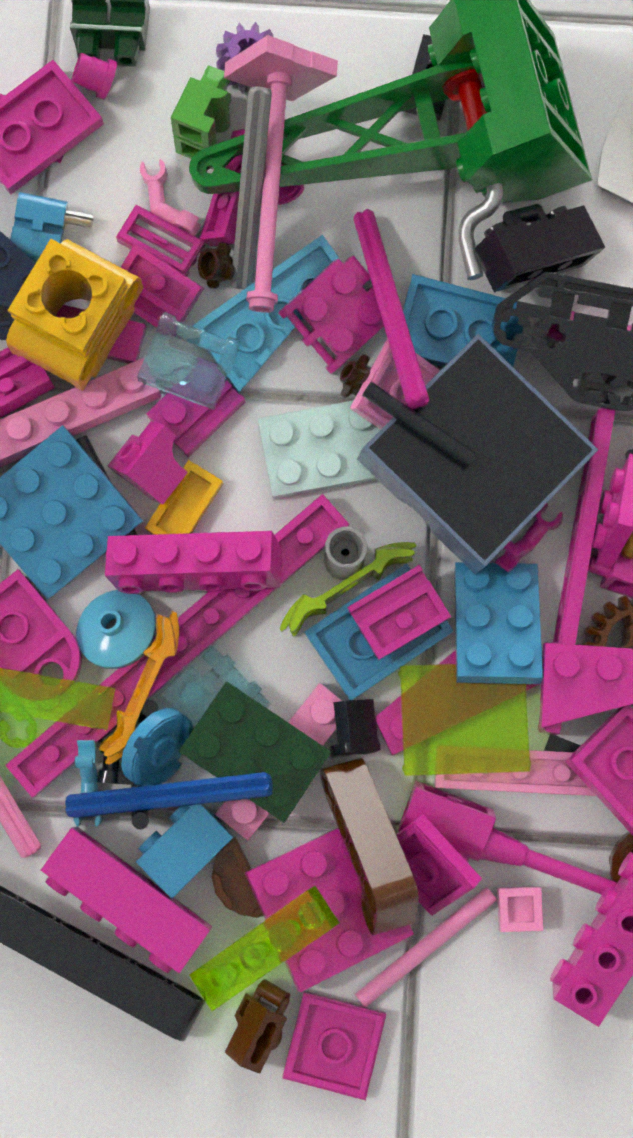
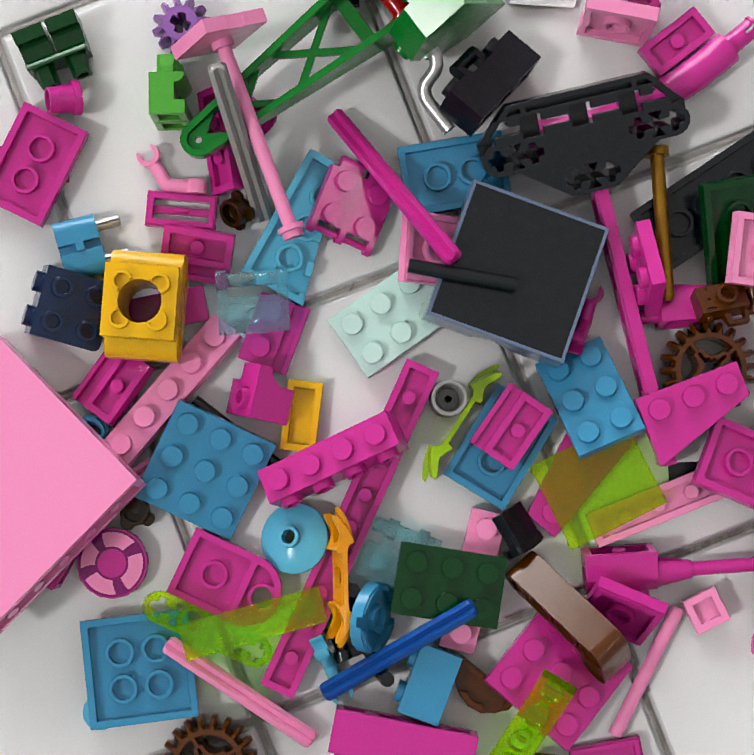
camera: 20 degrees left, 5 degrees up
dark brown plate [340,354,371,398] -> none

